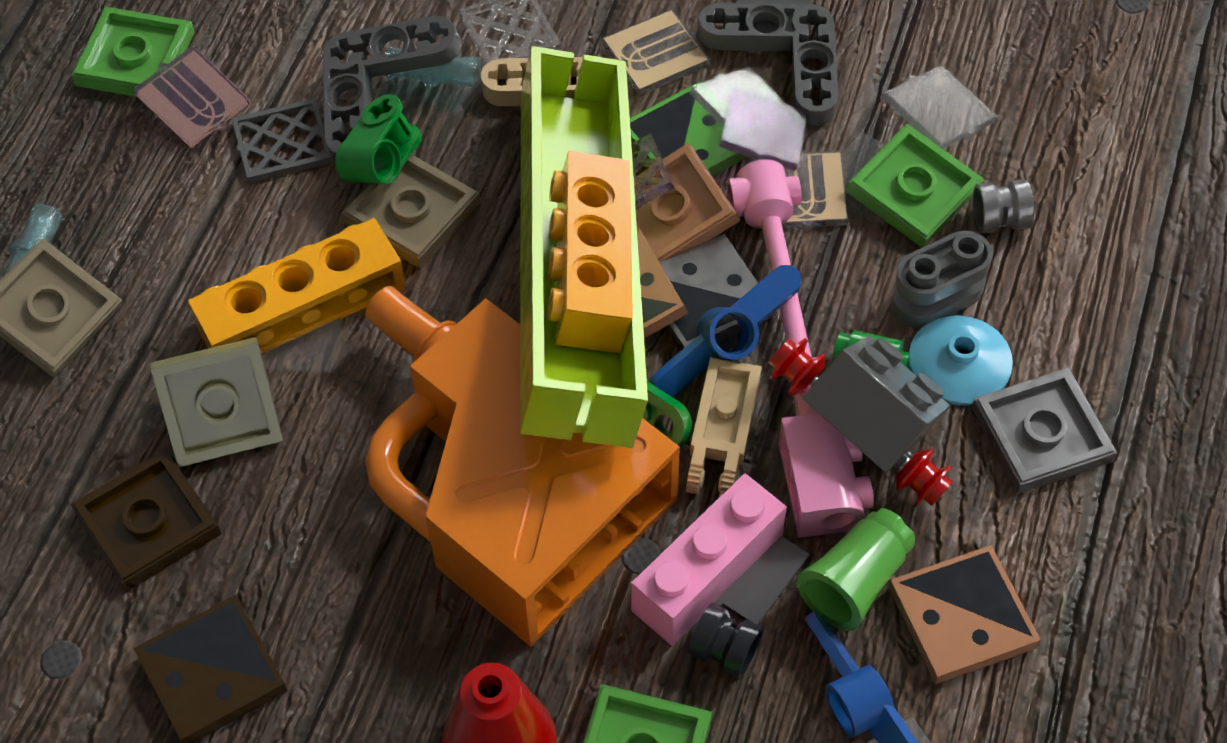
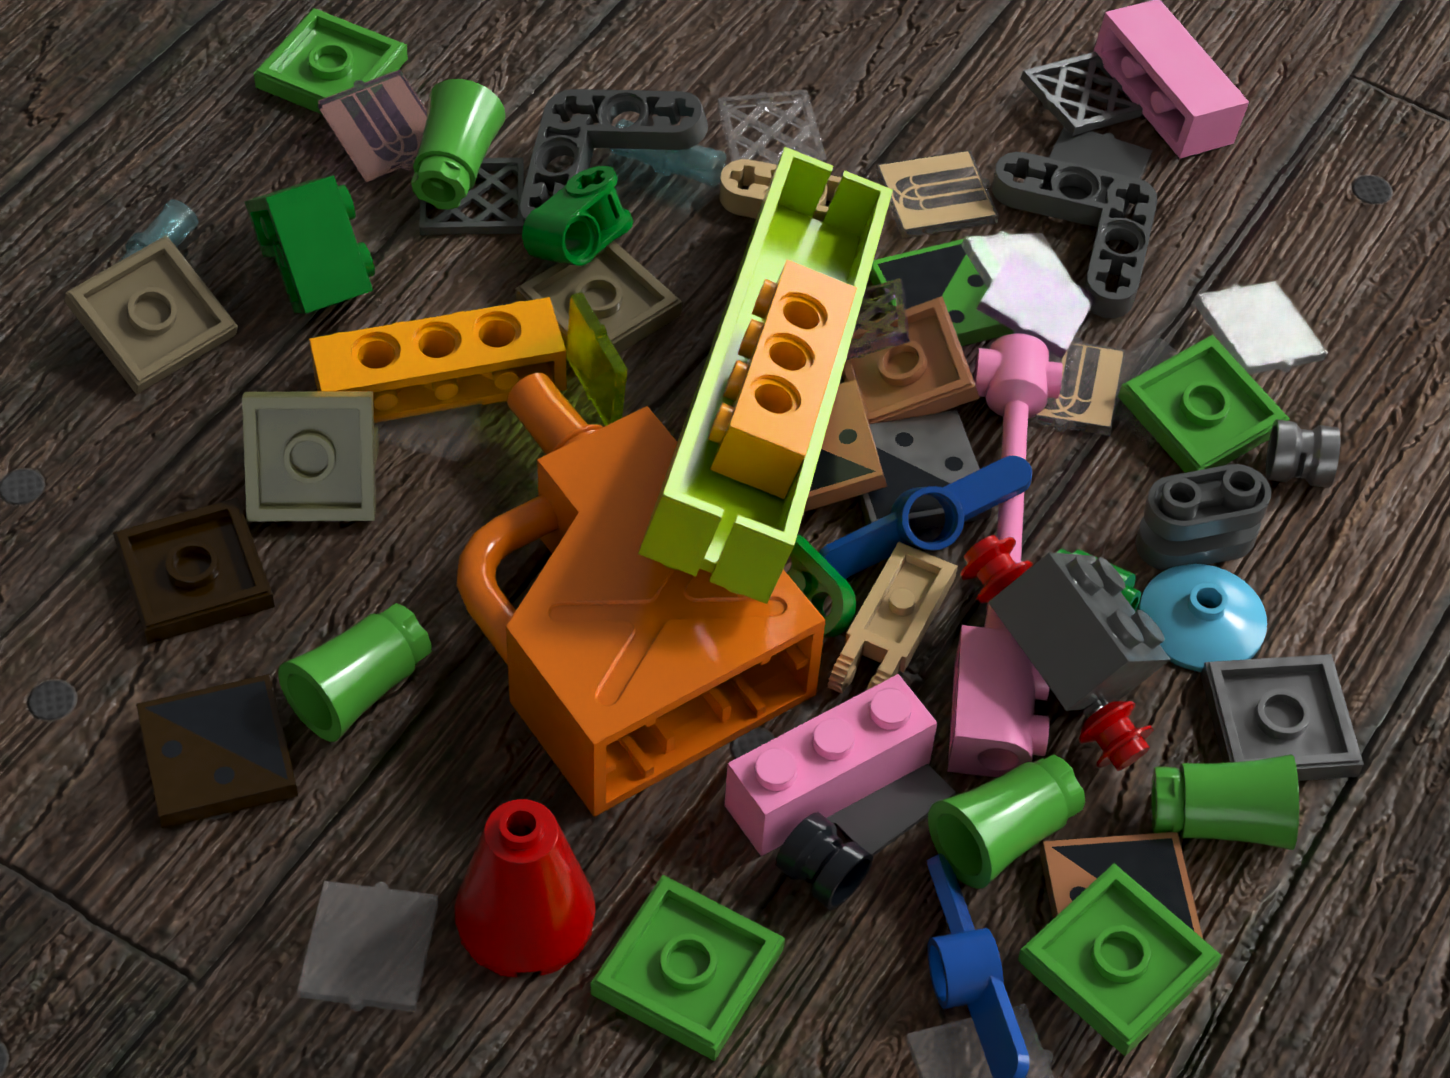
camera: 10 degrees right, 5 degrees down
none -> green brick [244,175,375,314]
none -> bright green plant [278,603,431,742]
none -> bright green plant [411,79,506,210]
none -> clear neon green piece [566,292,628,426]
none -> bright green tile [1017,863,1222,1056]
none -> bright green plant [1151,754,1299,850]

